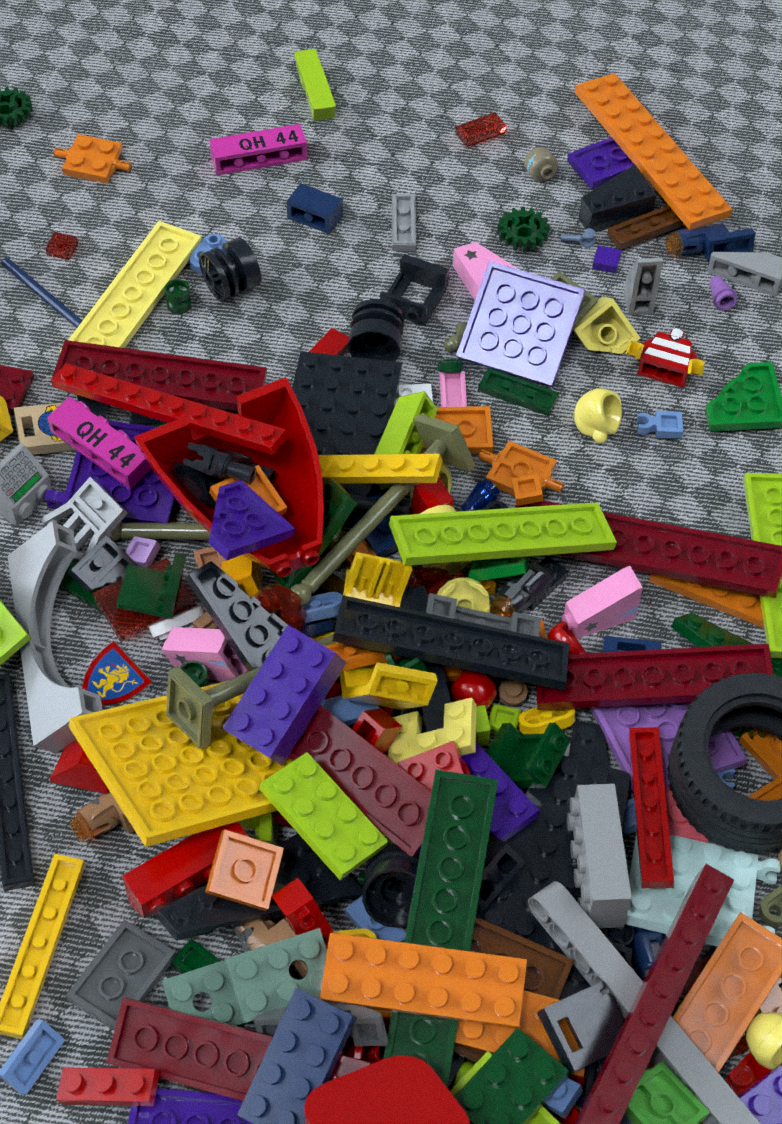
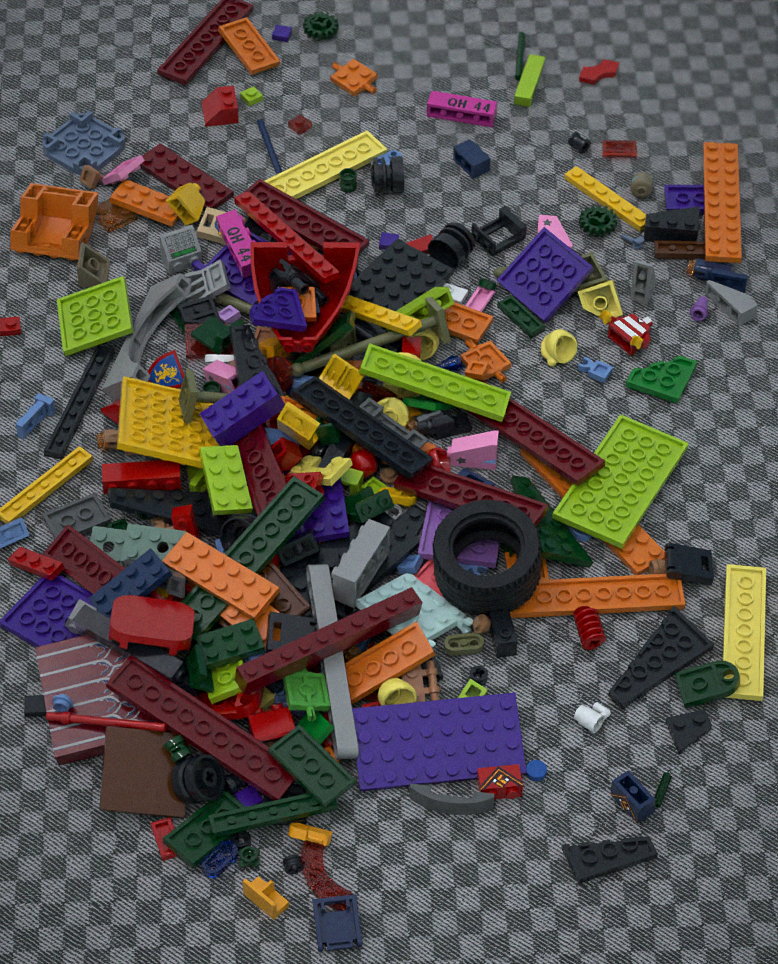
camera: 30 degrees right, 5 degrees down
orange plate [205,830,284,911] -> none
light grey tile [392,194,416,251] -> none
dark purple tile [592,245,622,274] -> none
red plate [628,727,674,888] -> none
none -> dark purple tile [379,232,399,250]
none -> dark green bar [515,32,525,80]
none -> yellow plate [564,166,646,232]
none -> black bush [568,132,591,153]
none -> red tile [579,59,619,85]

